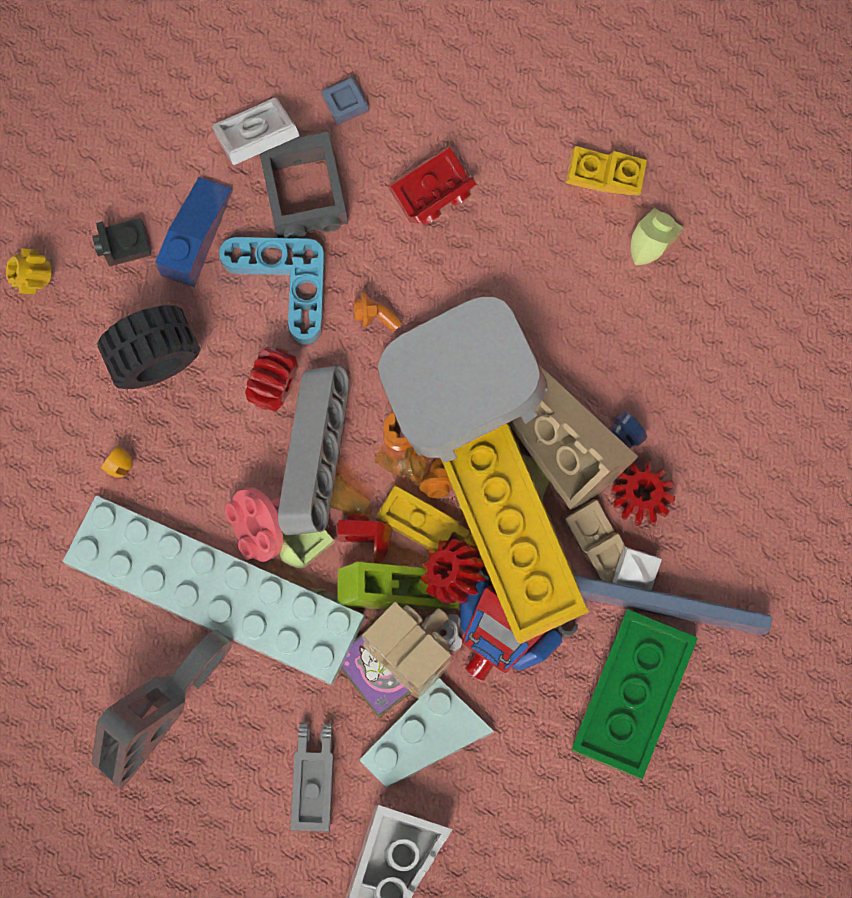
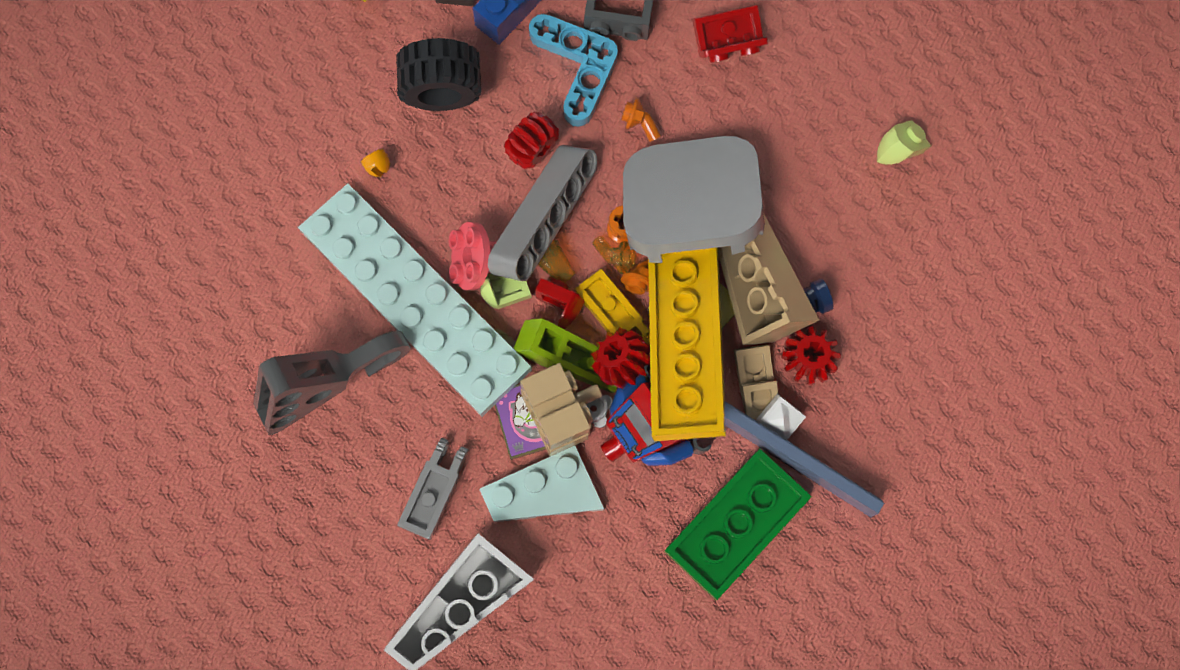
camera: 15 degrees right, 0 degrees up
yellow slope [565,146,647,196] -> none

